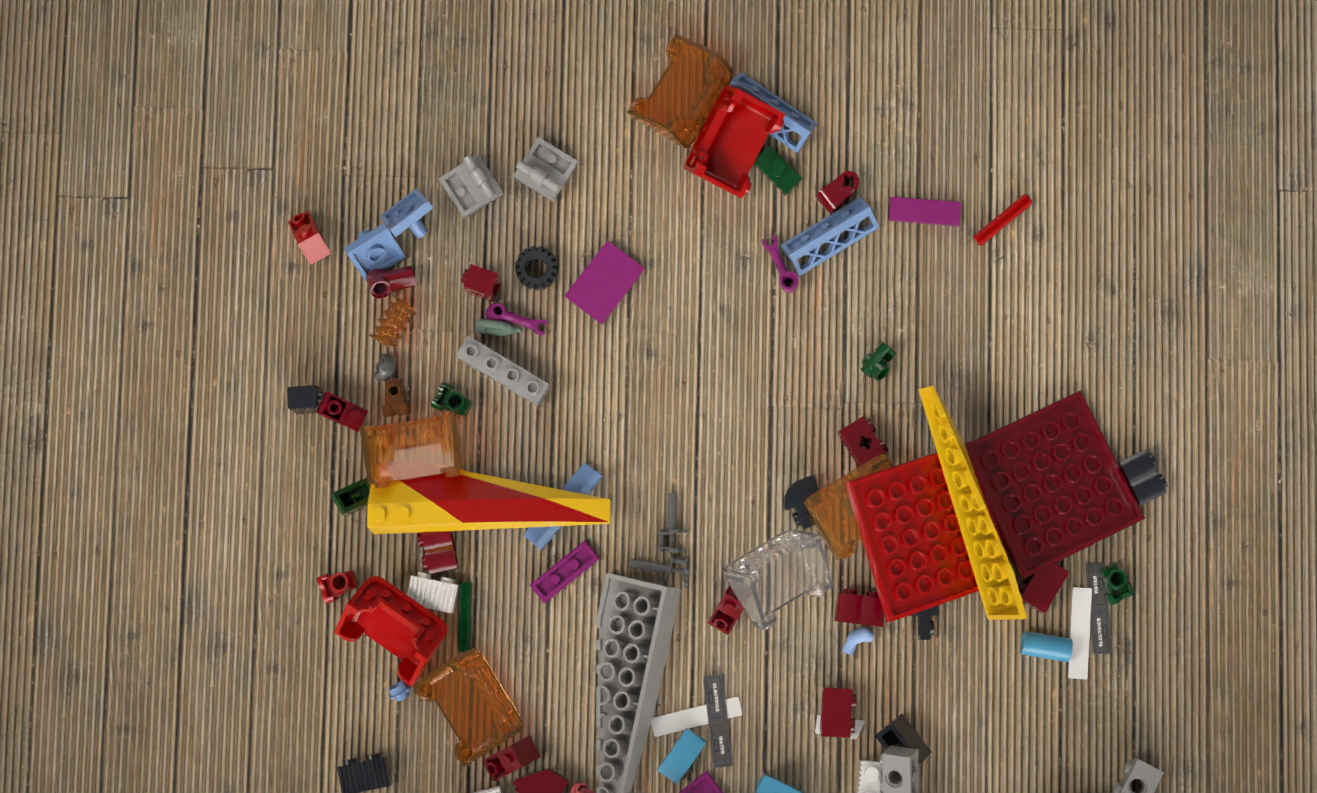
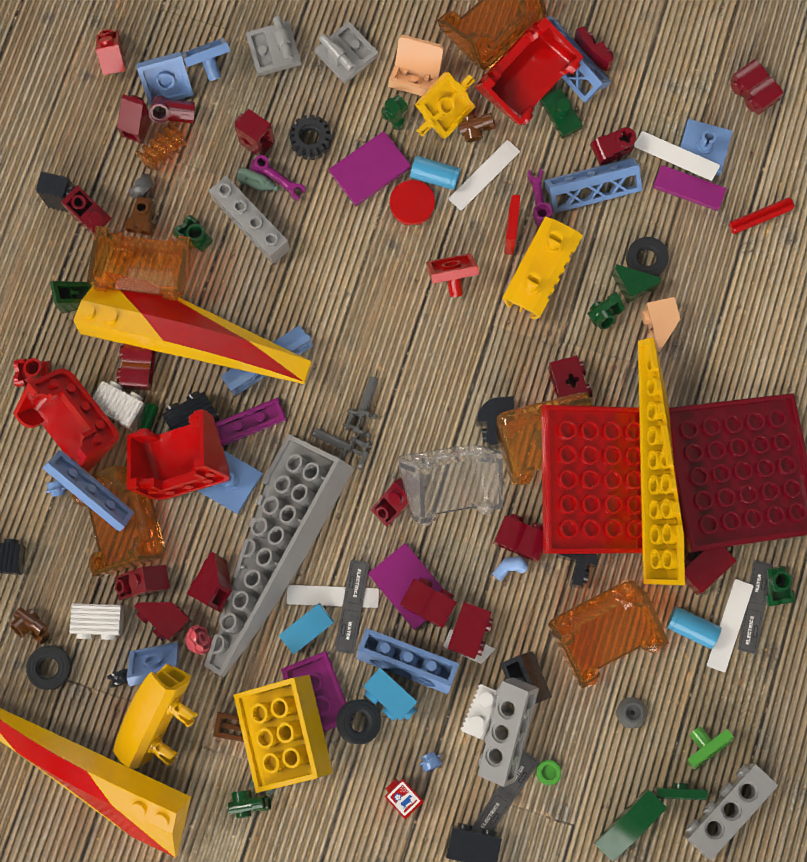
camera: 15 degrees right, 5 degrees down
none -> medium blue fence [43,449,135,532]
none -> dark red slope [117,94,152,144]
none -> red windscreen [127,410,230,500]
none -> black brick [162,391,220,430]
none -> dark red slope [187,551,232,612]
none -> medium blue tile [197,451,263,515]
none -> medium blue brick [356,628,459,694]
none -> magenta tile [368,543,443,630]
none -> dark green plate [381,94,409,130]
none -> light nougat bracket [388,35,444,96]
none -> red tile [389,180,435,226]
none -> dark red brick [399,577,457,629]
none -> dark azure pin [410,155,461,190]
none -> yellow plate [414,72,476,139]
none -> red tile [426,253,479,297]
none -> white sticker [449,140,520,210]
none -> reddish brown plate [458,113,496,143]
none -> yellow piece [502,217,583,319]
none -> red tile [504,194,521,255]
none -> clear orange windscreen [548,581,669,689]
none -> dark red slope [574,26,614,72]
none -> dark green slope [612,264,661,303]
none -> dark grey plate [616,697,647,728]
none -> black tyre [626,237,669,276]
none -> white sticker [634,131,720,181]
none -> light nougat slope [641,297,680,353]
none -> medium blue tile [680,119,733,176]
none -> bright green tile [687,726,734,771]
none -> dark red brick [730,59,783,115]

